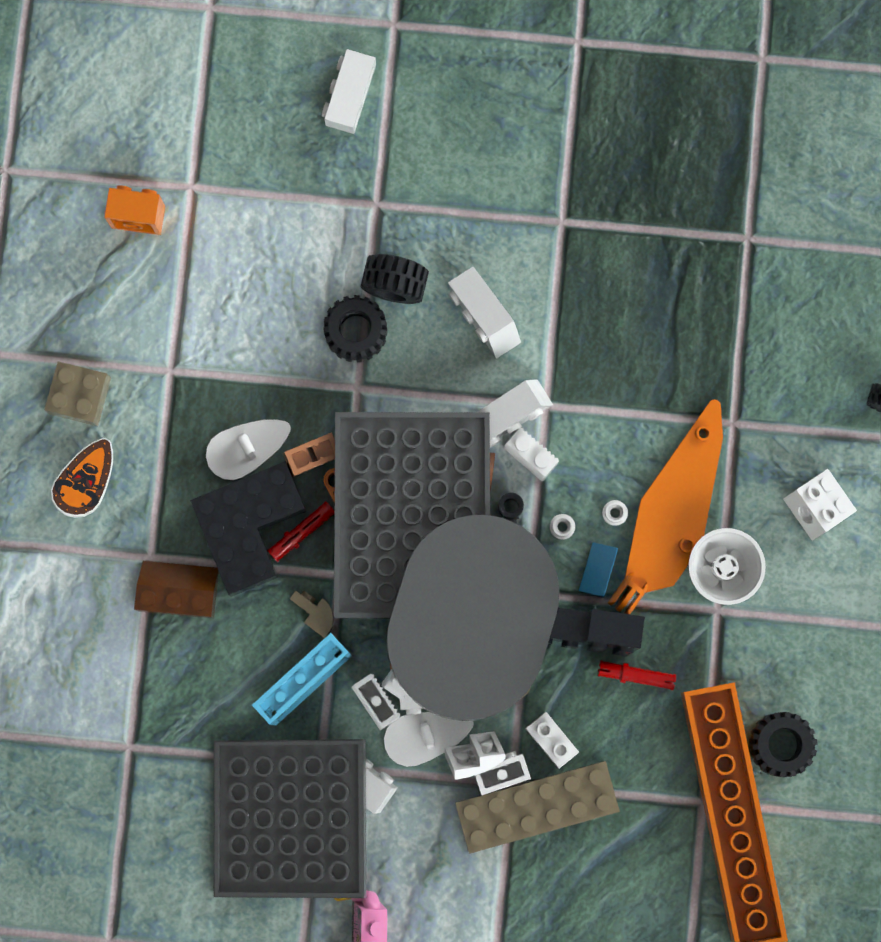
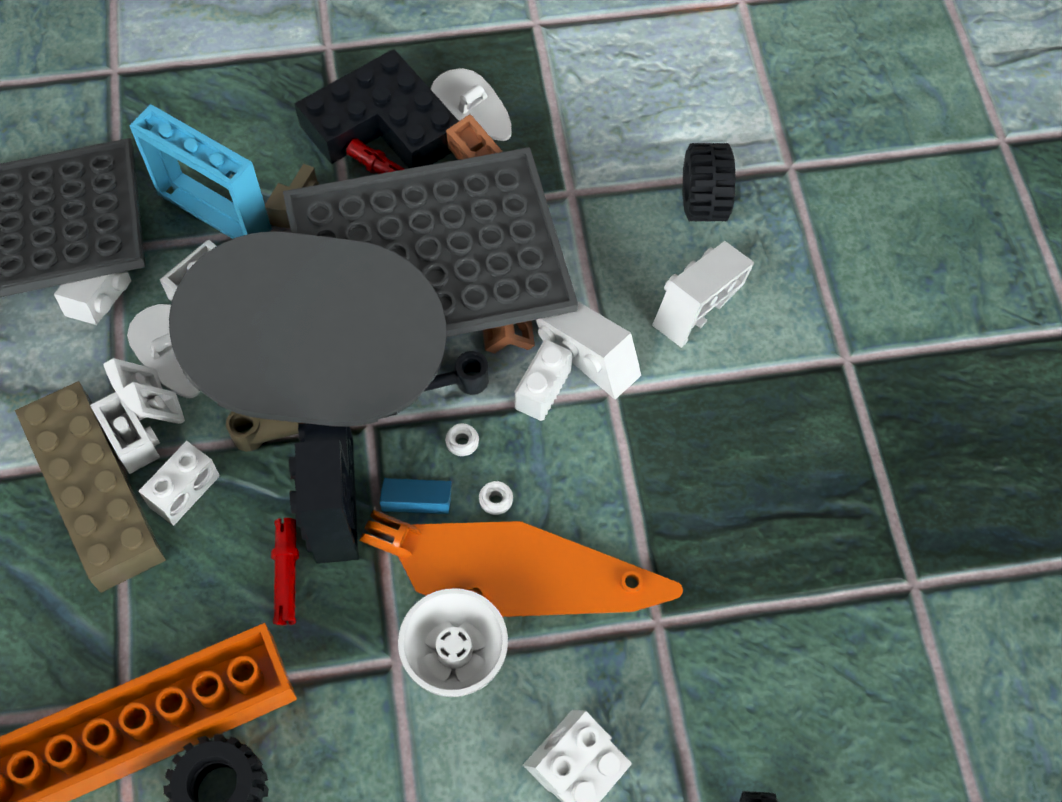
camera: 75 degrees right, 20 degrees down
reddish brown slope [134,561,219,619] -> none
white brick [322,49,376,134] -> none
black tyre [323,295,387,363] -> none

